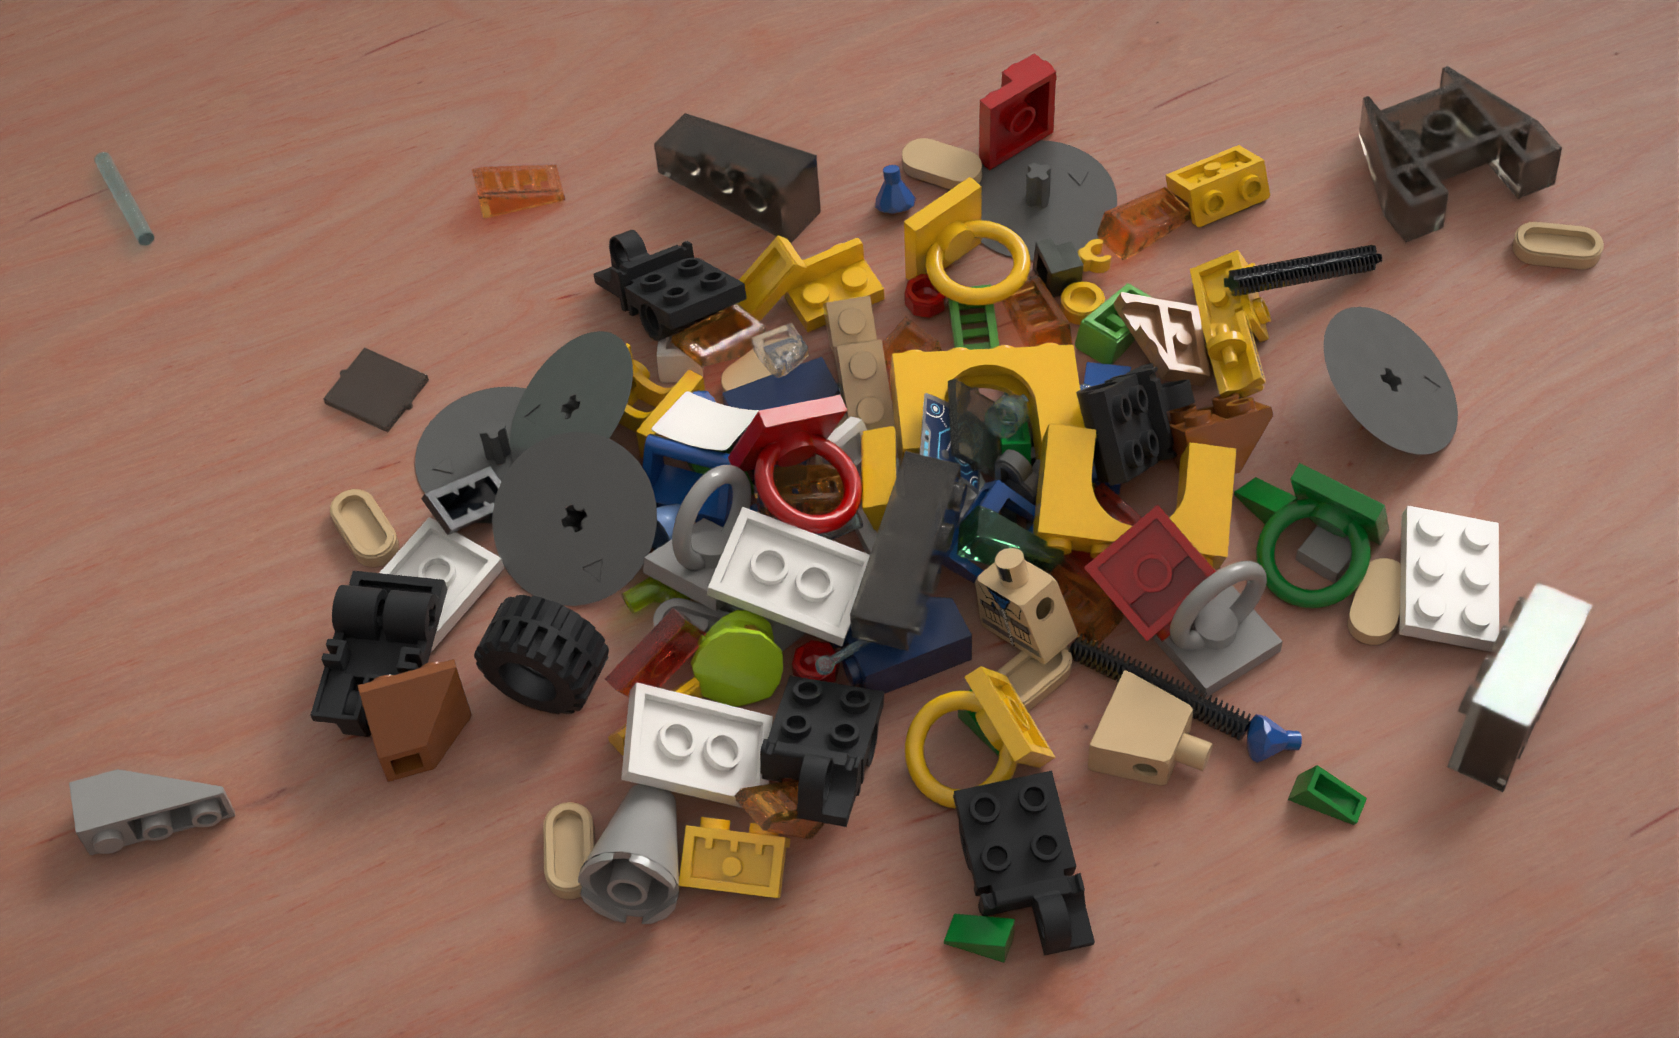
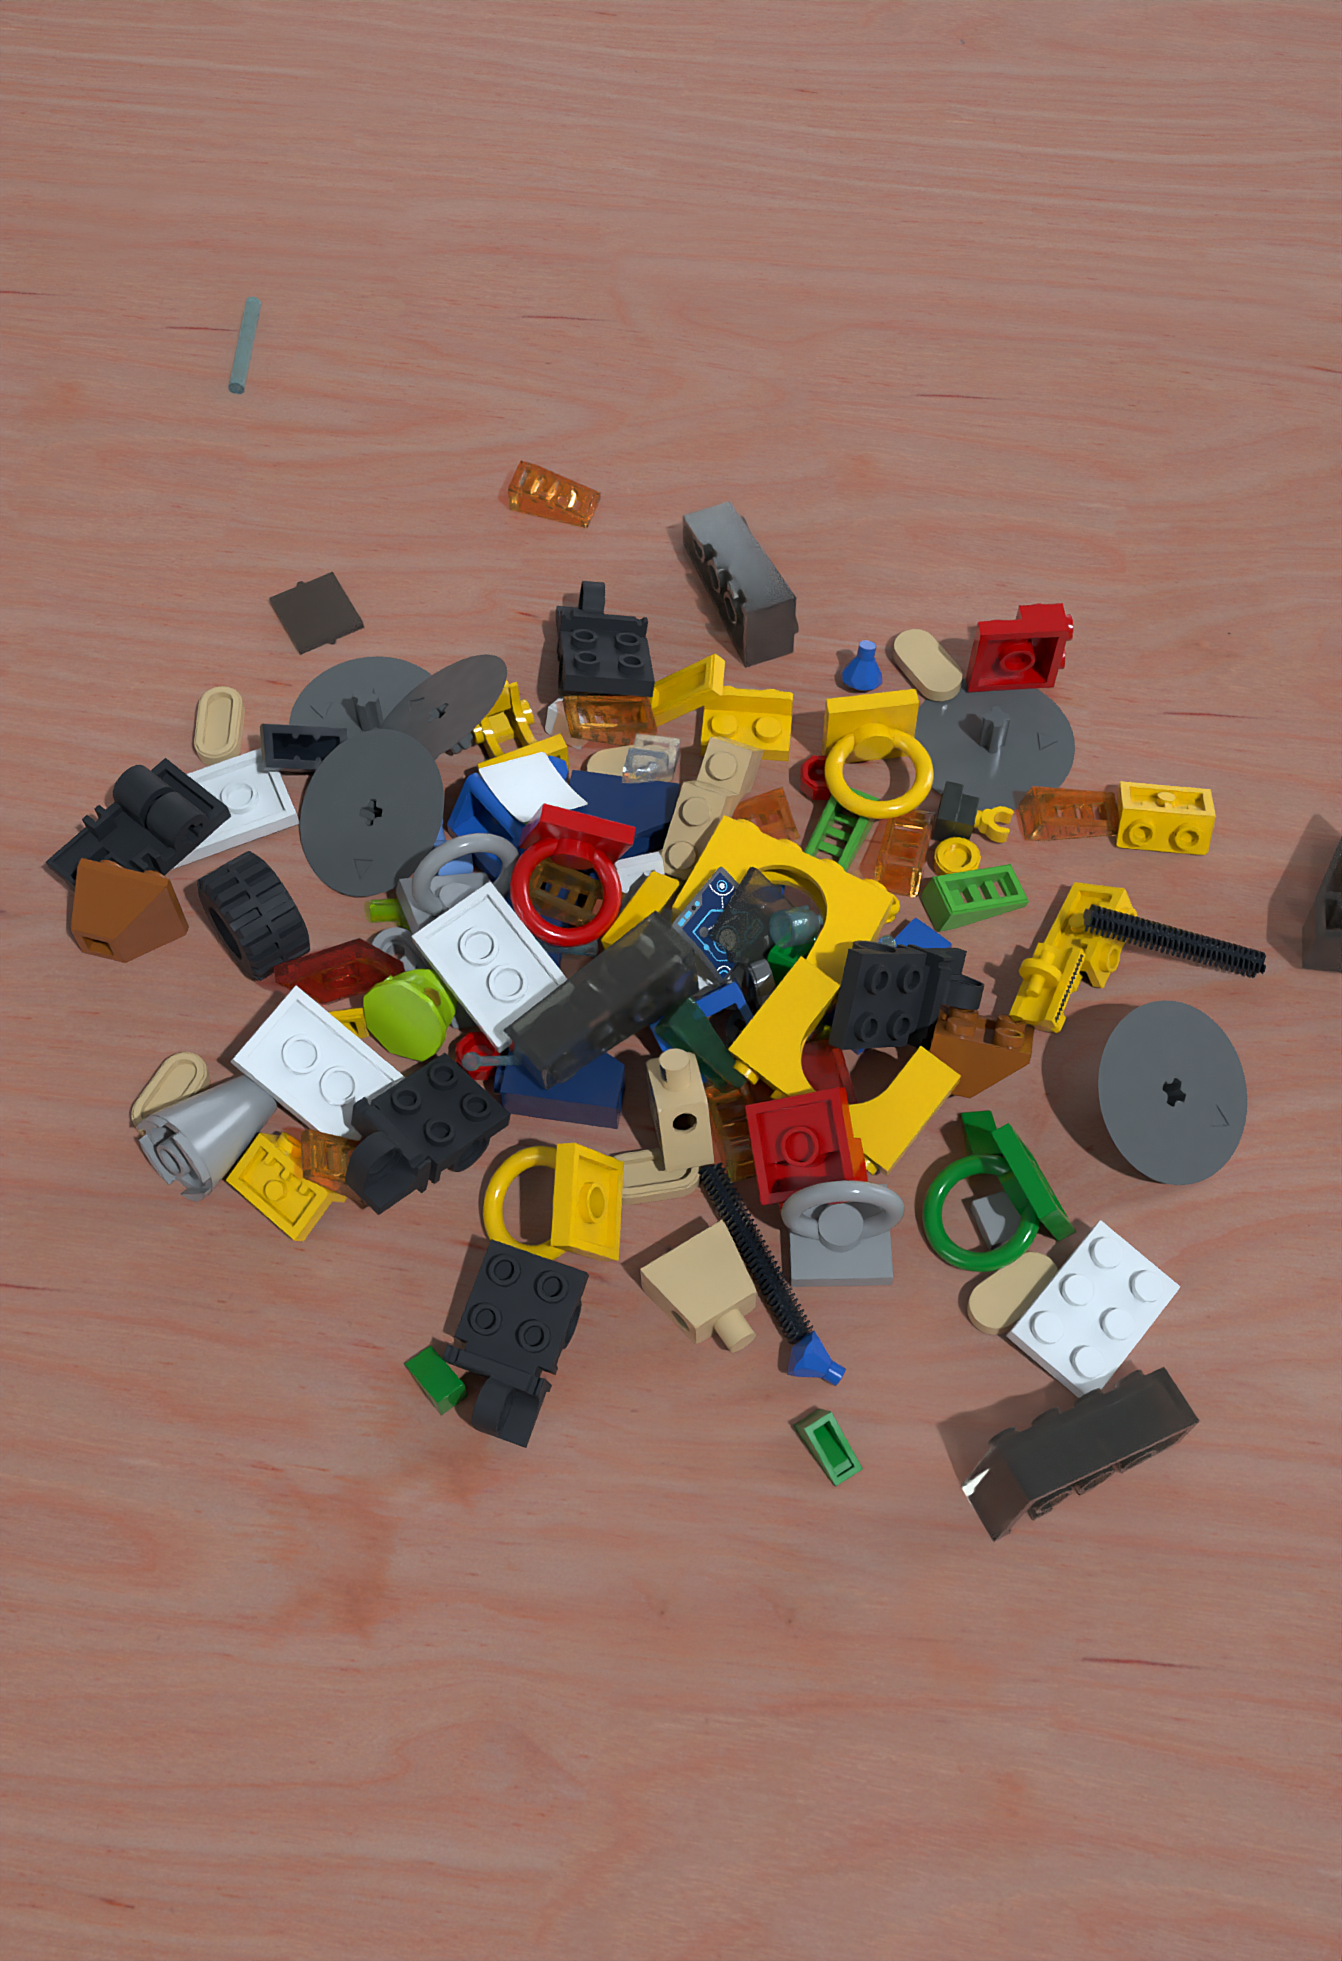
camera: 30 degrees right, 5 degrees up
medium nougat wing [1114,292,1210,387] -> none

